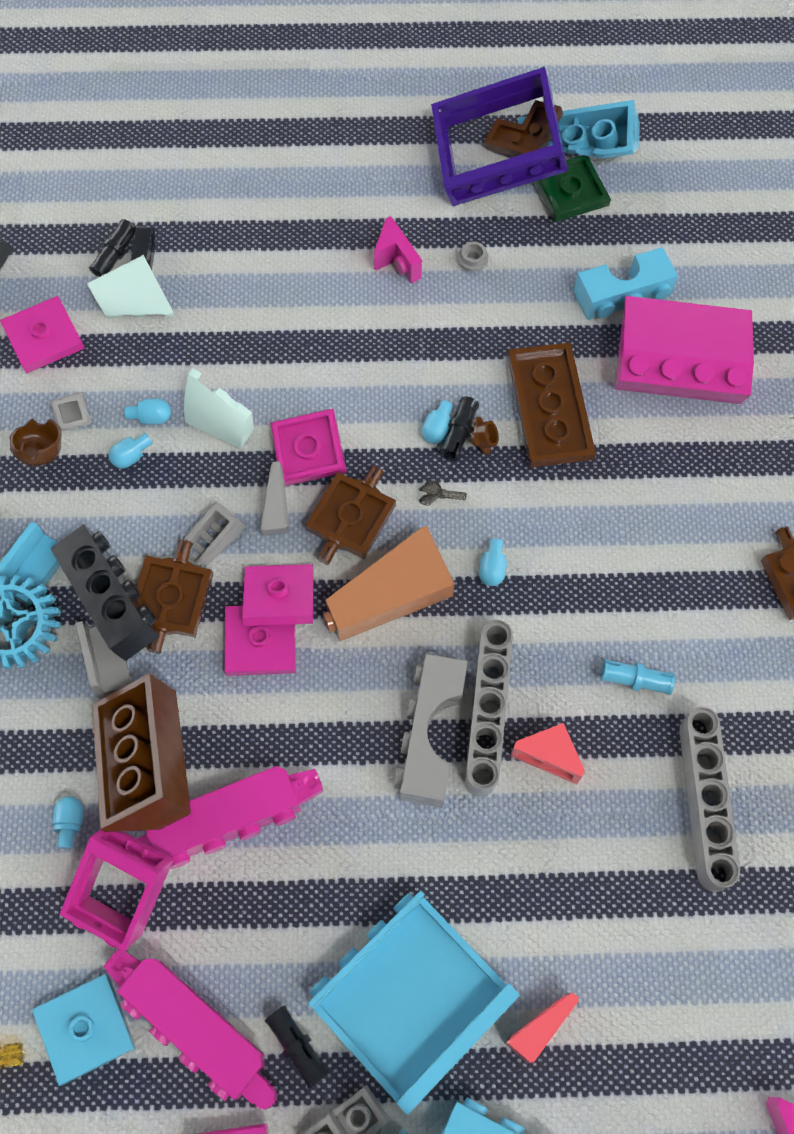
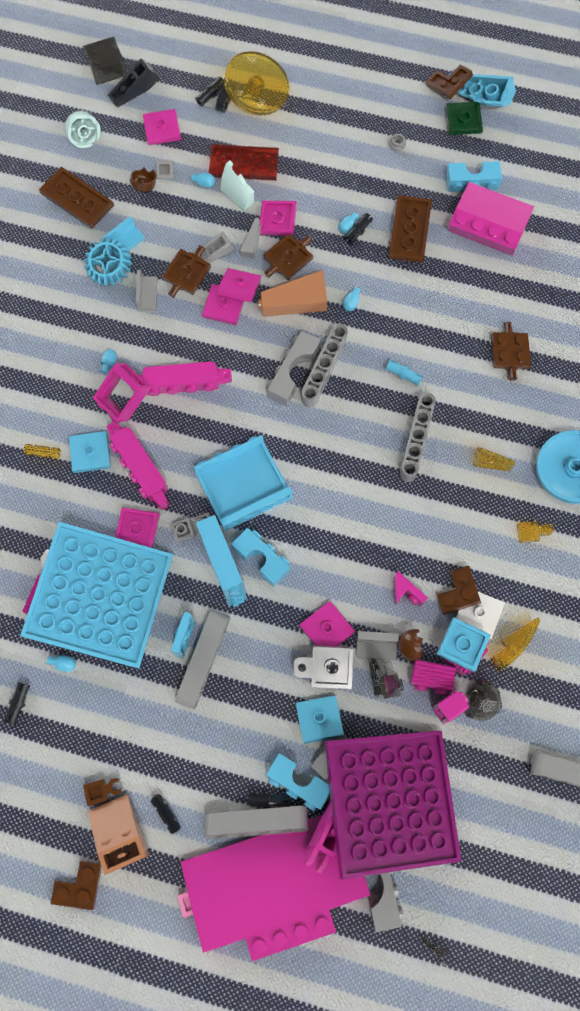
camera: 20 degrees right, 5 degrees up
black brick [50,524,160,661] -> none
light aqua slope [87,255,175,318] -> none
reddish brown slope [92,673,191,832] -> none
medium azure cylinder [108,433,153,469] -> none
black pin [264,1005,330,1089] -> none
dark pink slope [374,216,422,283] -> none
clear smoke hand [418,480,467,506] -> none
dark purple window [431,67,568,206] -> none
reddish brown plate [470,416,499,455] -> none
coral slope [504,992,579,1063] -> none
coral slope [510,723,585,785] -> none
none -> clear red plate [208,144,279,181]
none -> clear yellow dish [224,51,289,115]

